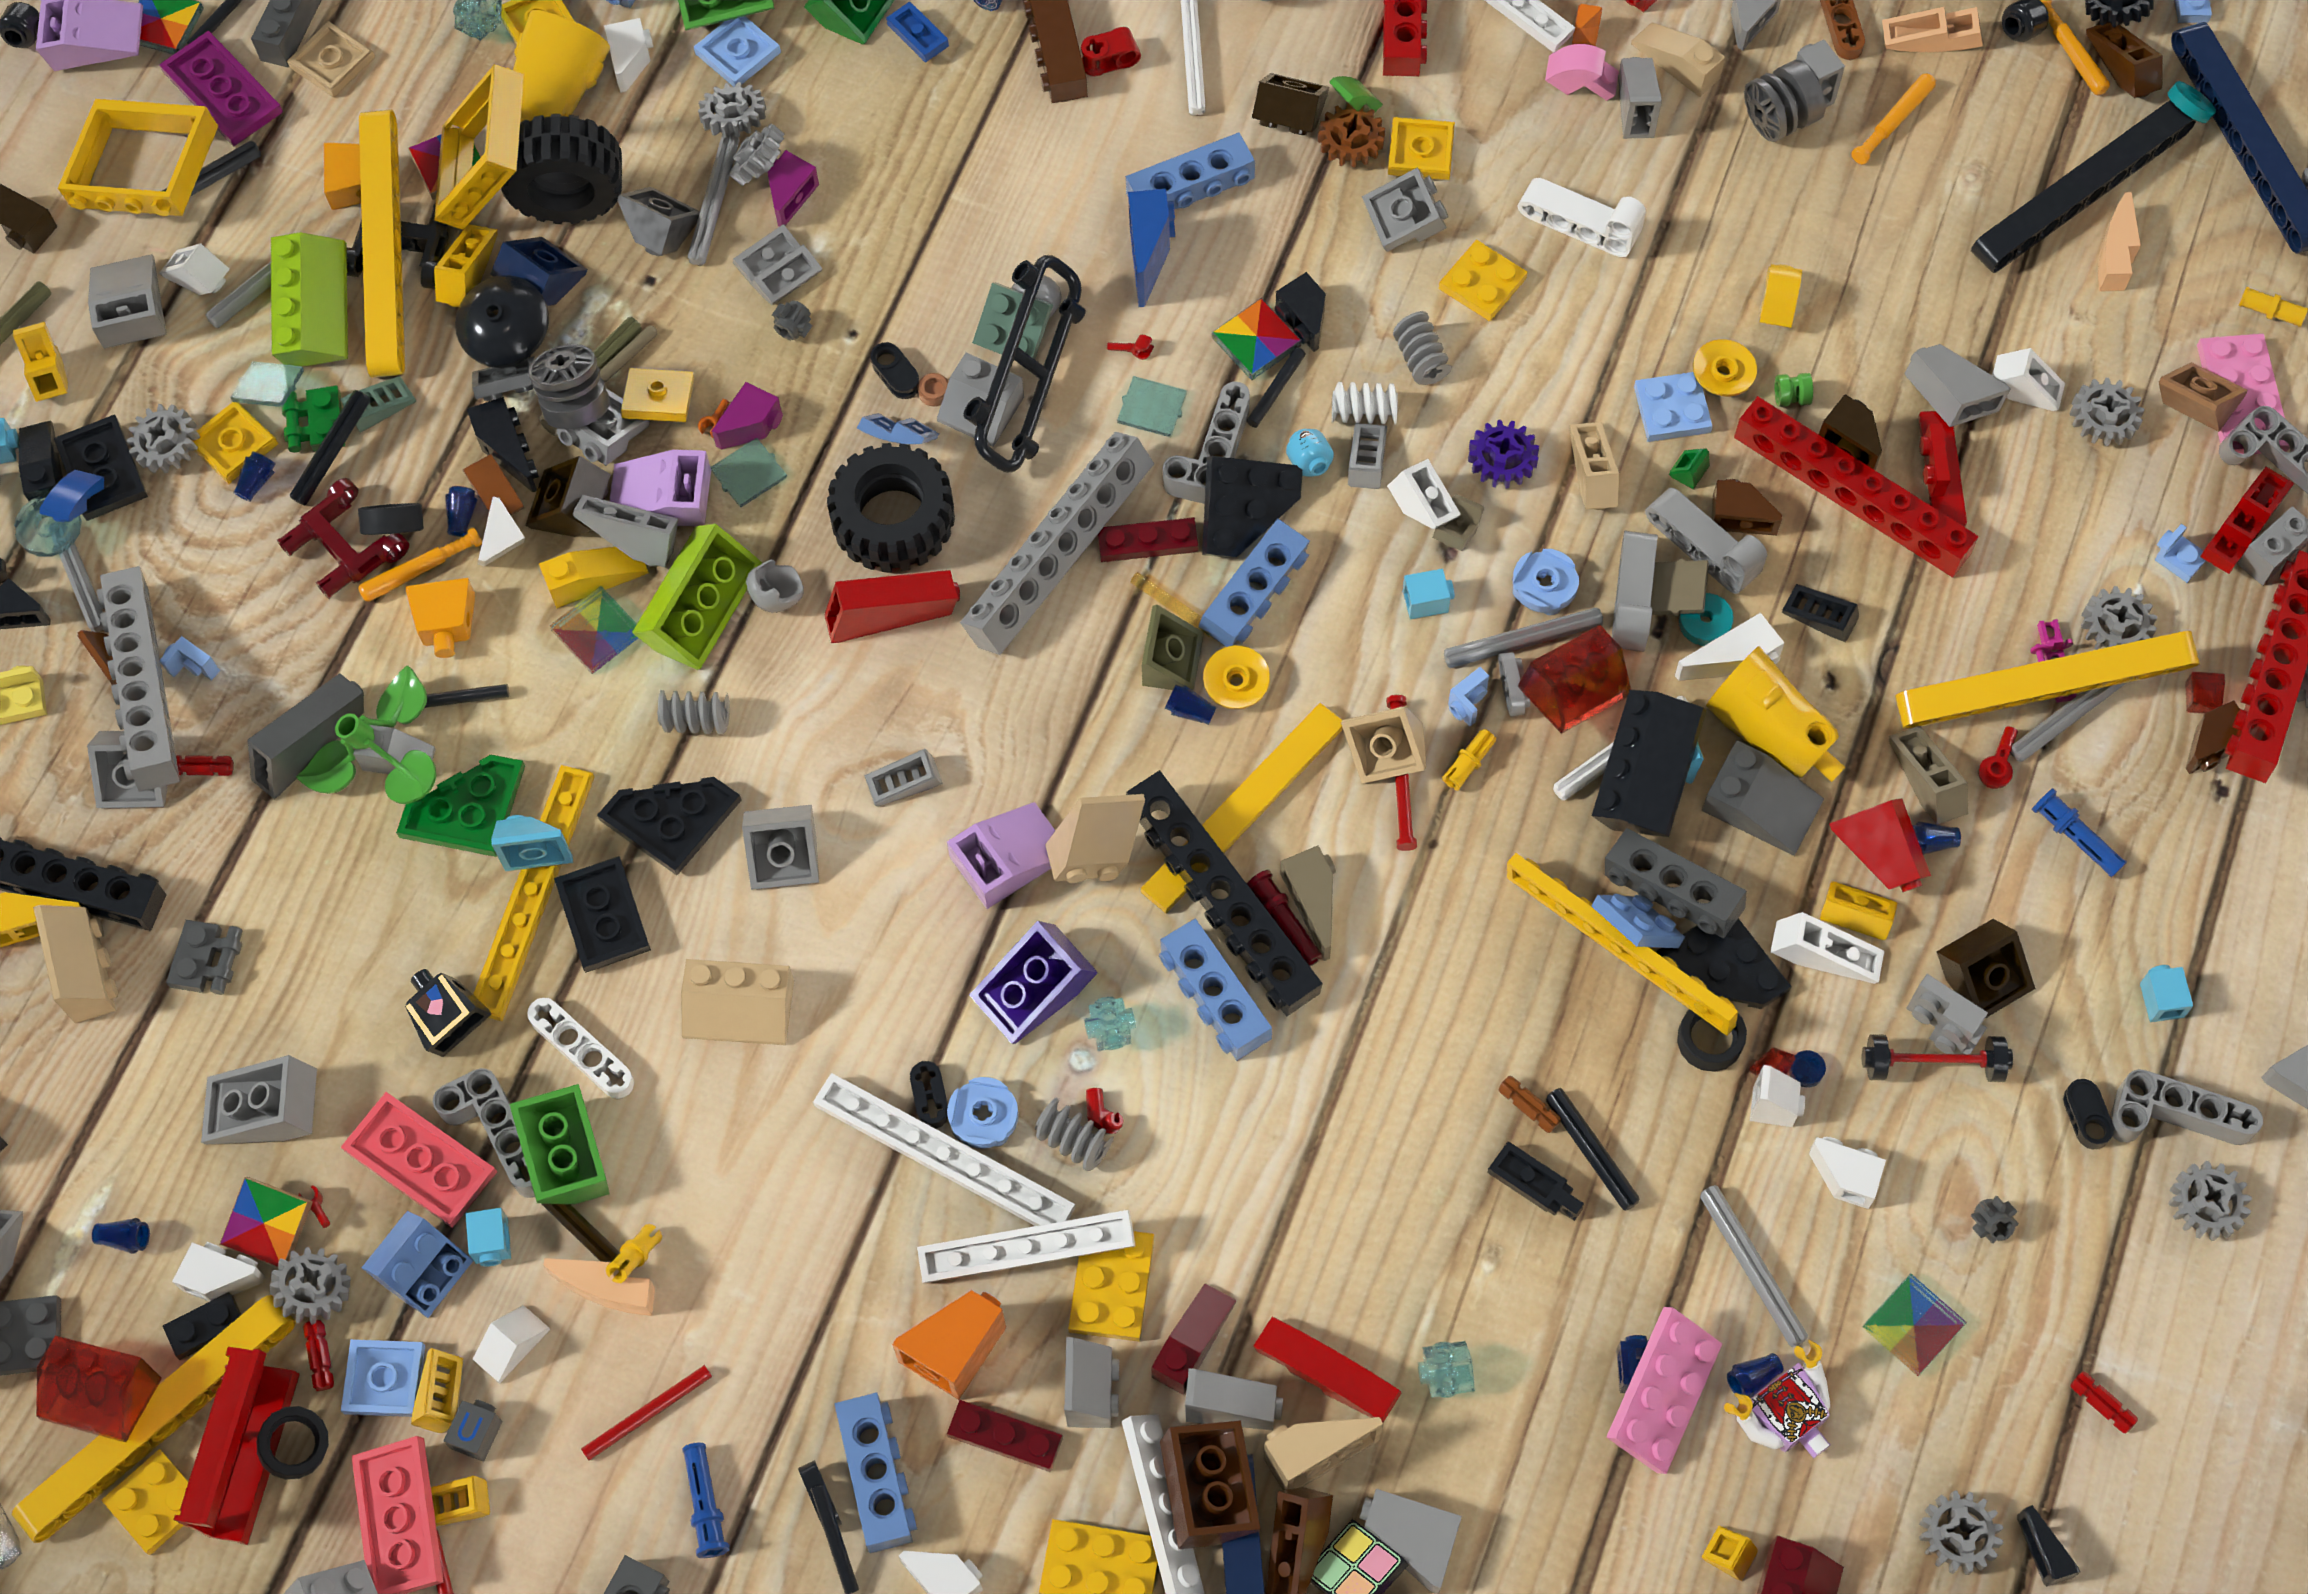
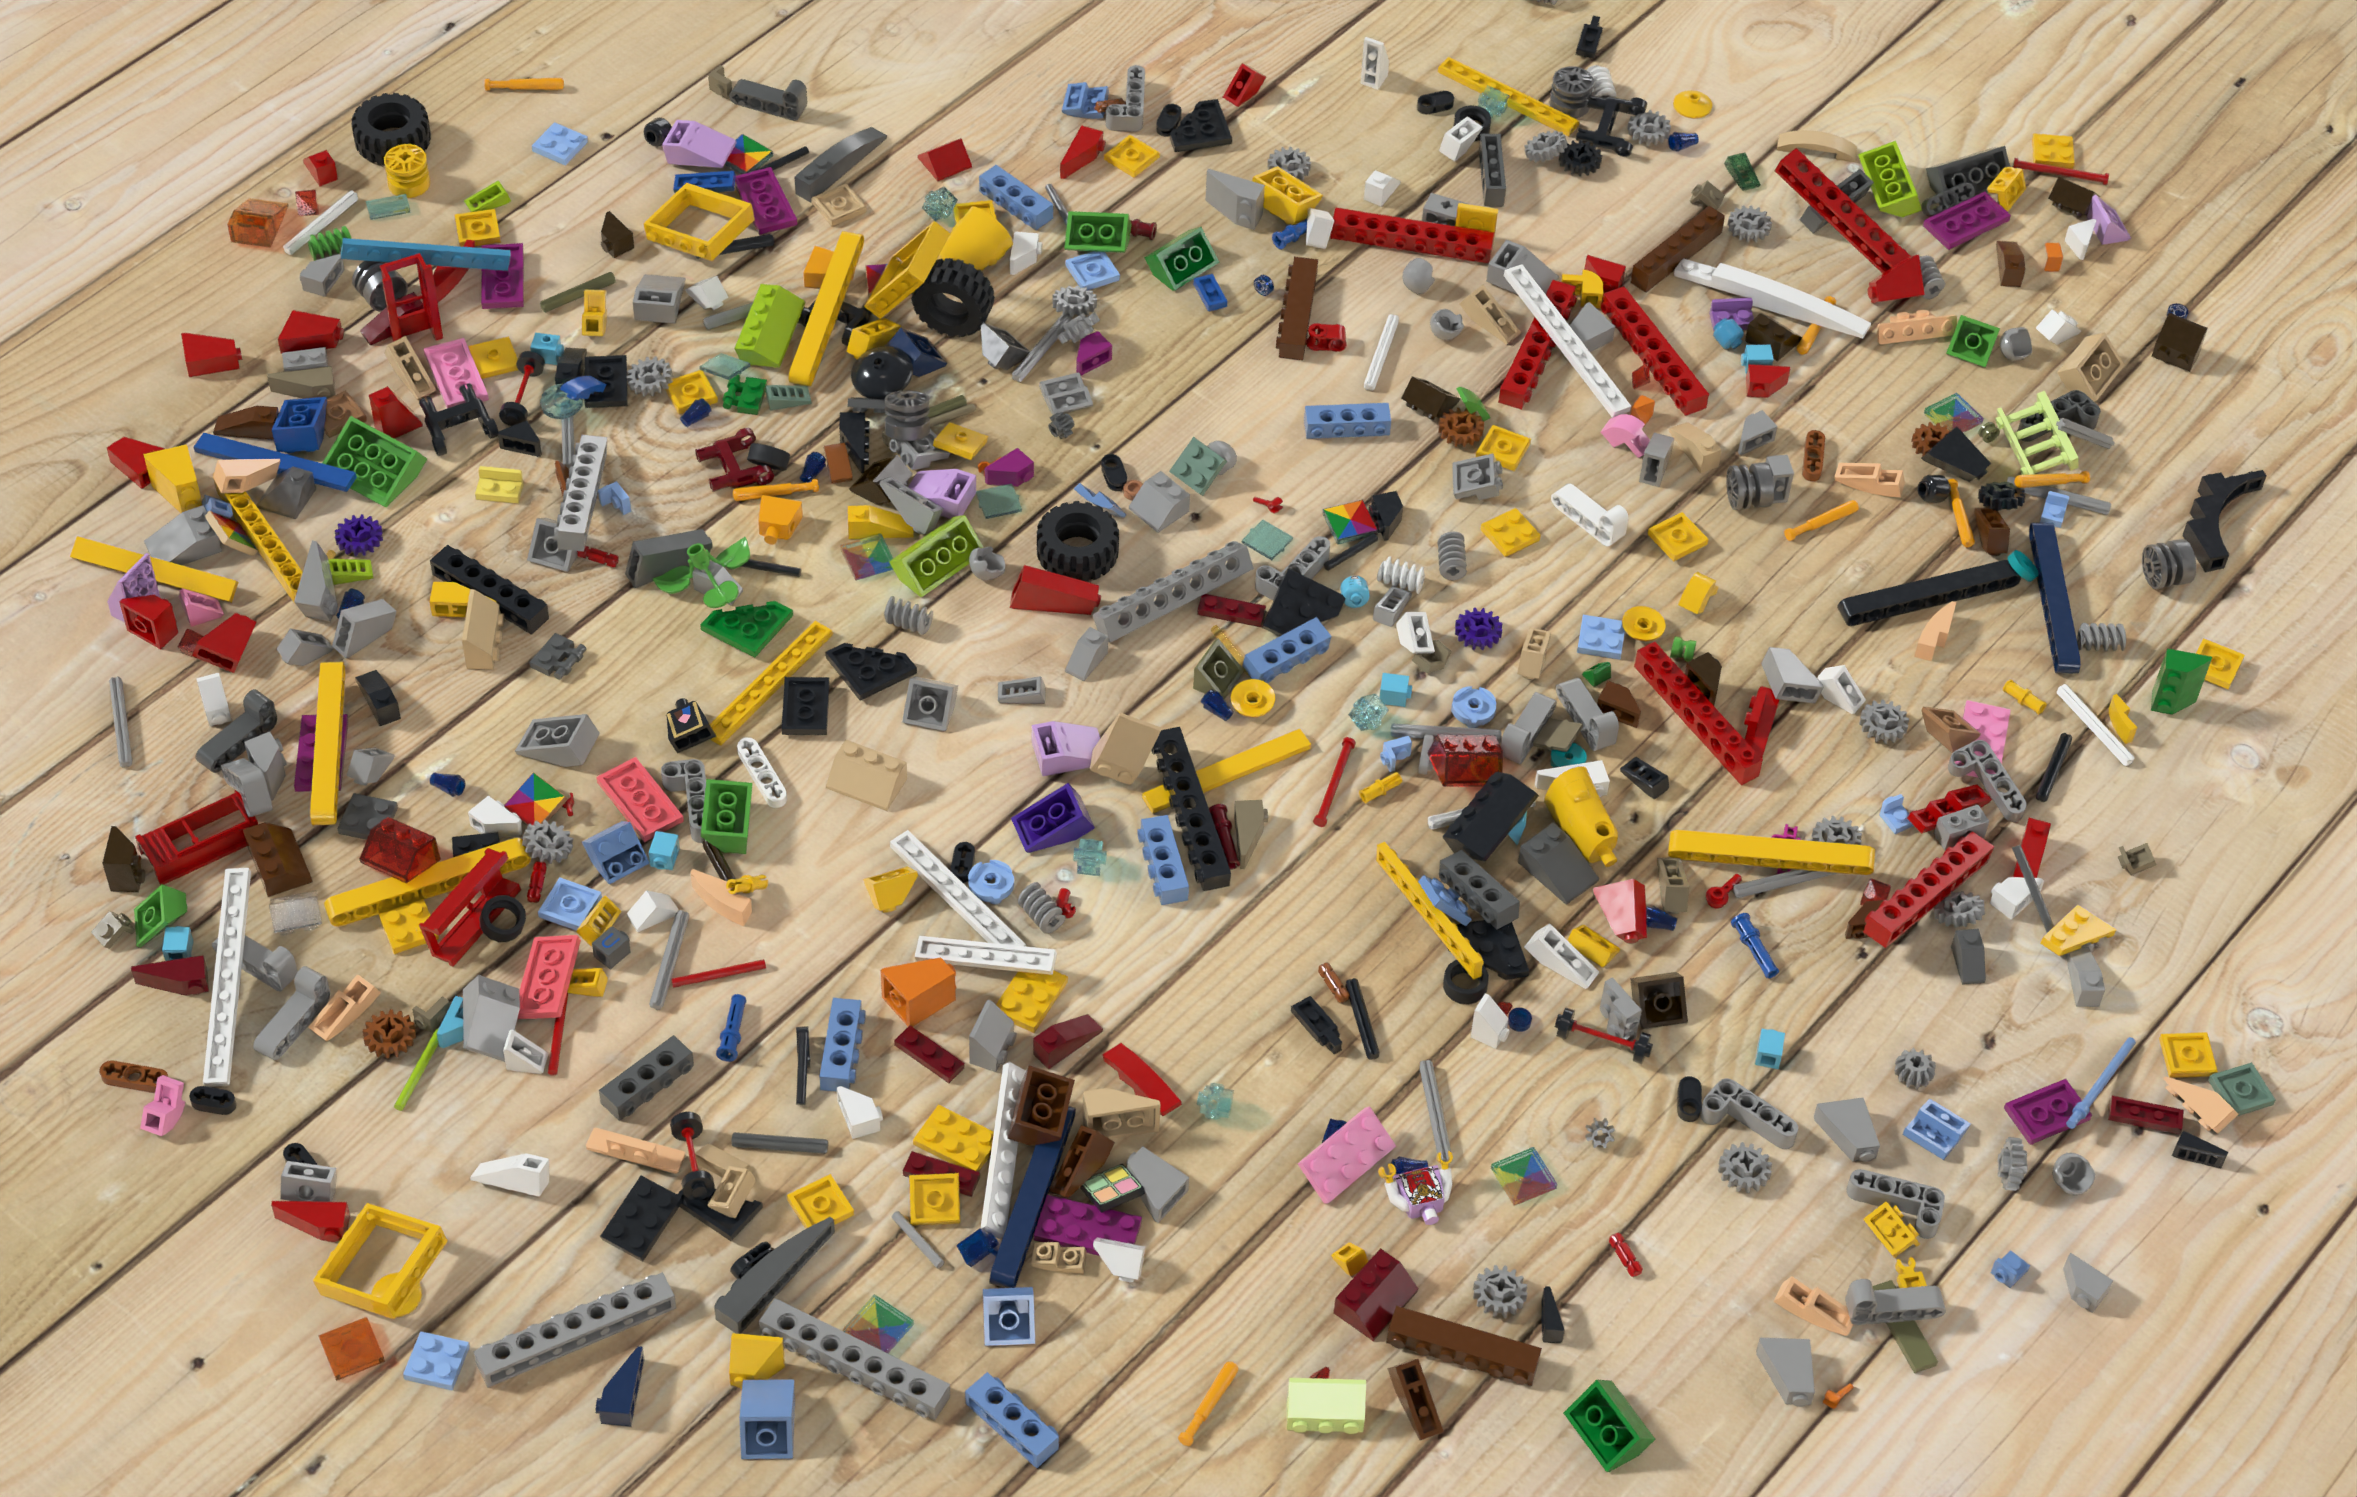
camera: 15 degrees right, 15 degrees down
black axle [290,390,370,506] -> none
white slope [478,497,525,566] -> none
medium azure slope [491,815,573,871] -> none
black bar [963,255,1086,473] -> none
blue slope [1128,189,1175,307] -> none
light grey slope [1185,1368,1283,1430] -> none
tan slope [1341,706,1426,783] -> none
white slope [1809,1137,1886,1209] -> none
none -> light grey axle [649,910,689,1010]
none -> blue plate [673,171,736,193]
none -> yellow slope [863,866,918,913]
none -> light grey slope [1065,627,1108,681]
none -> clear light blue brick [1348,694,1389,731]
none -> yellow plate [1647,512,1709,562]

